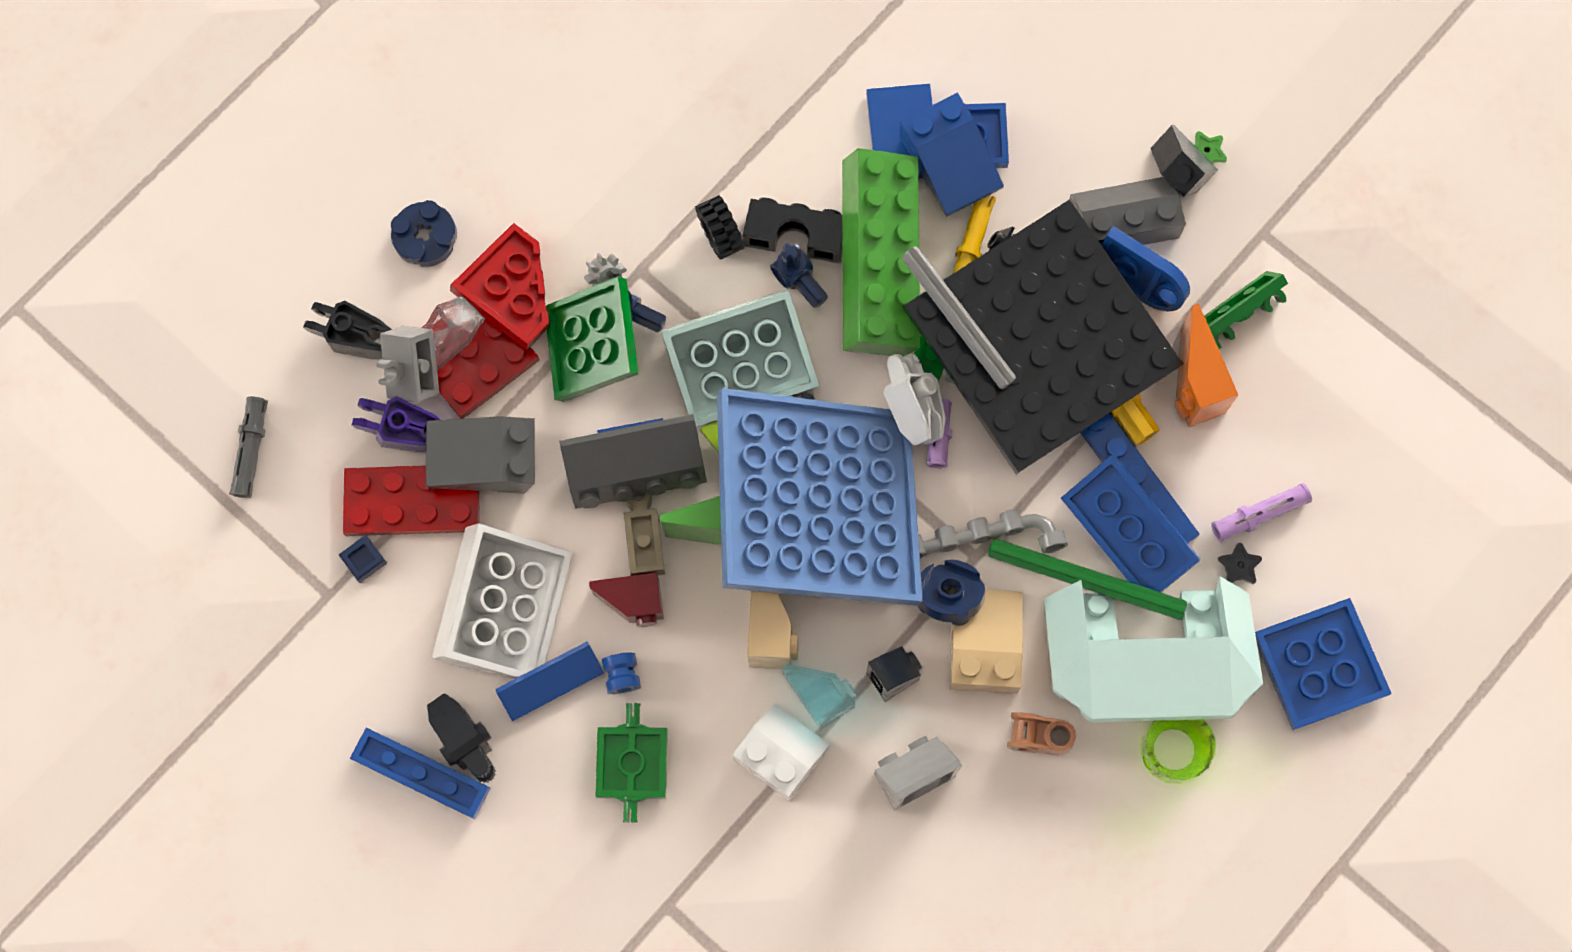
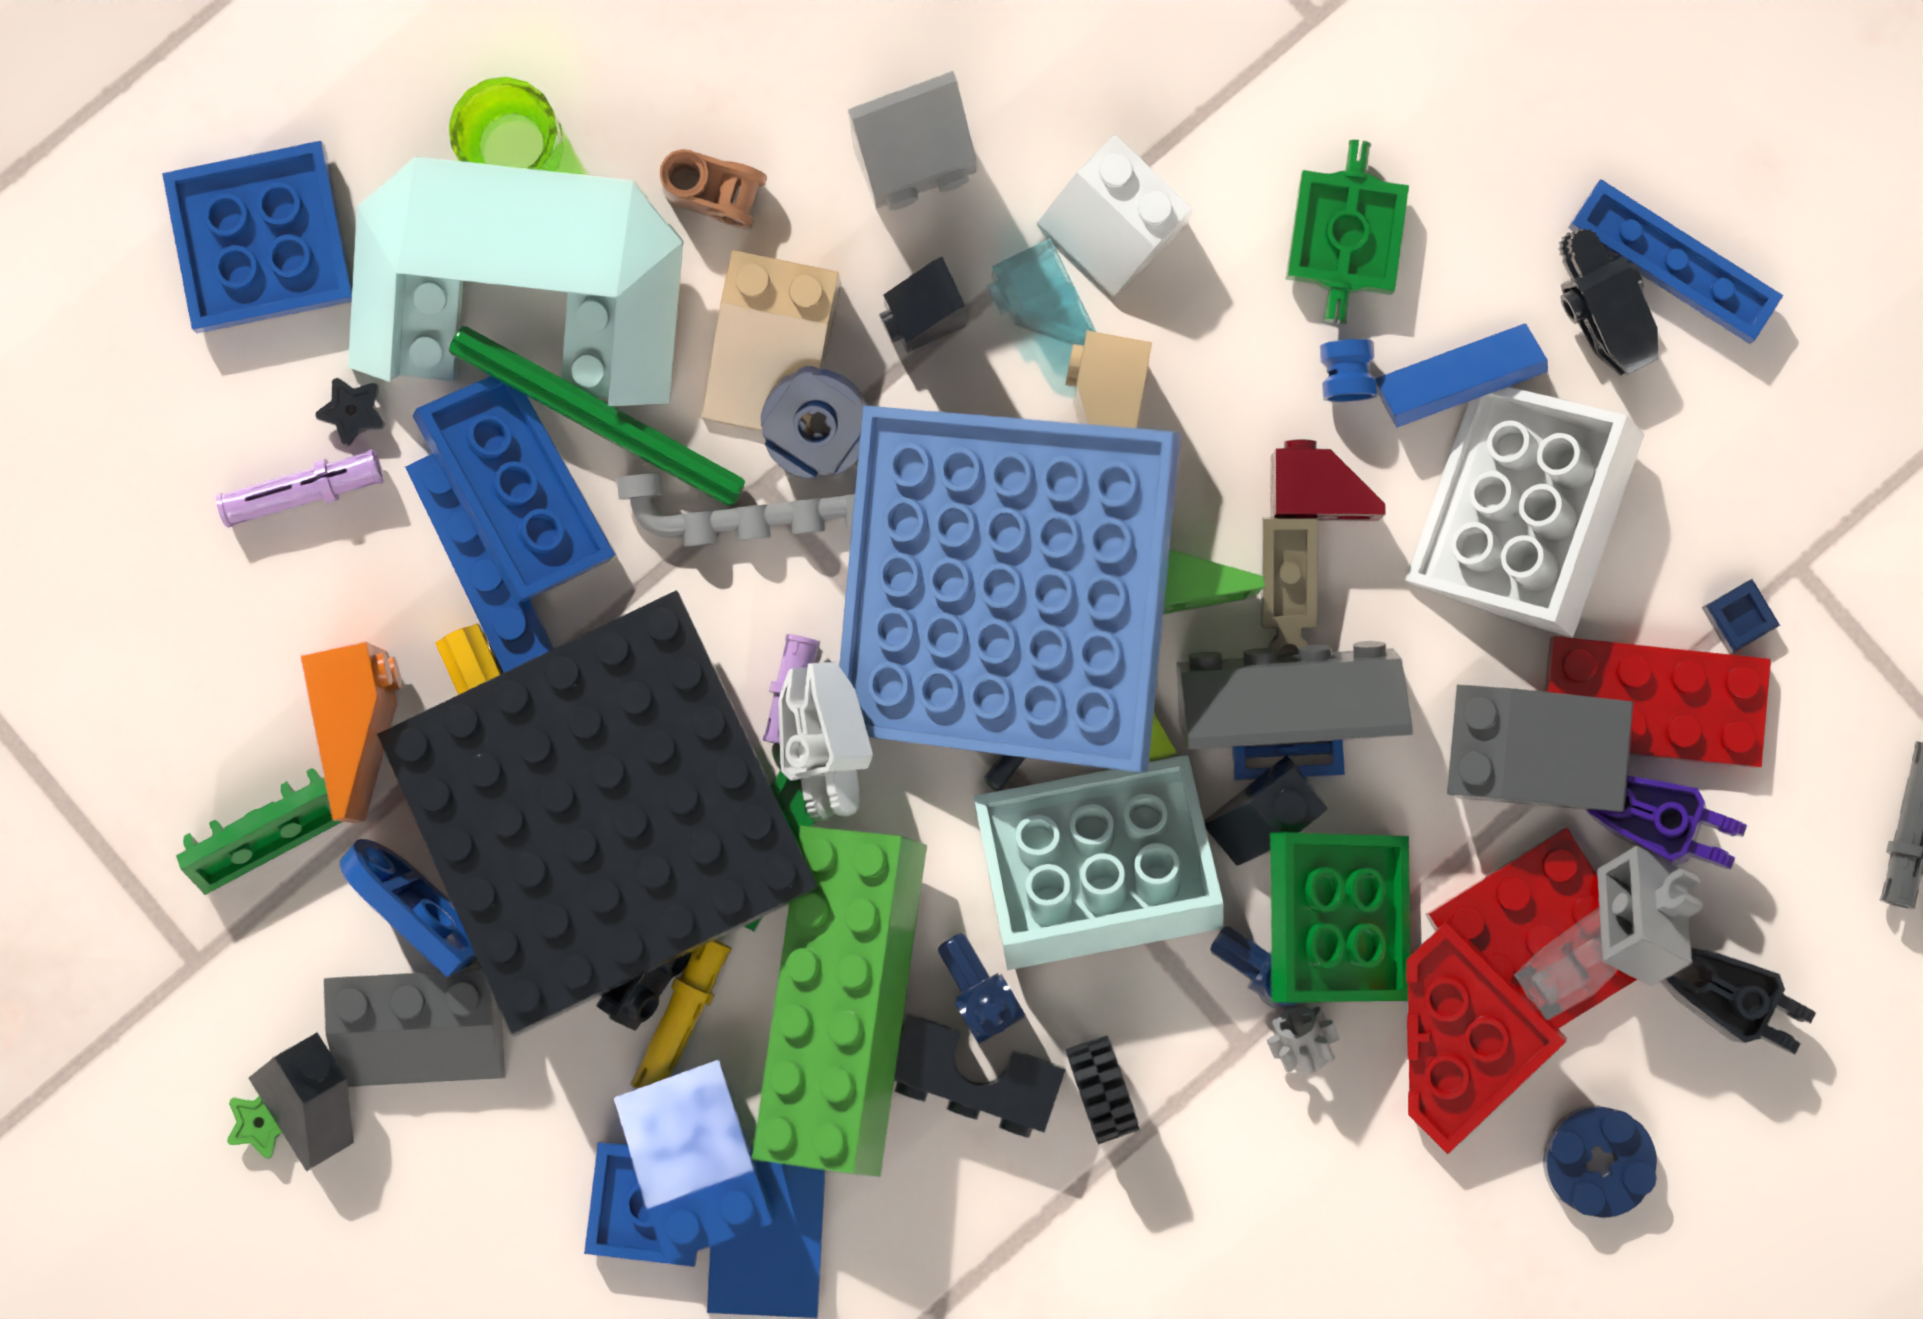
camera: 175 degrees left, 10 degrees up
light grey axle [902,246,1016,389] -> none
none -> black slope [1204,755,1328,866]

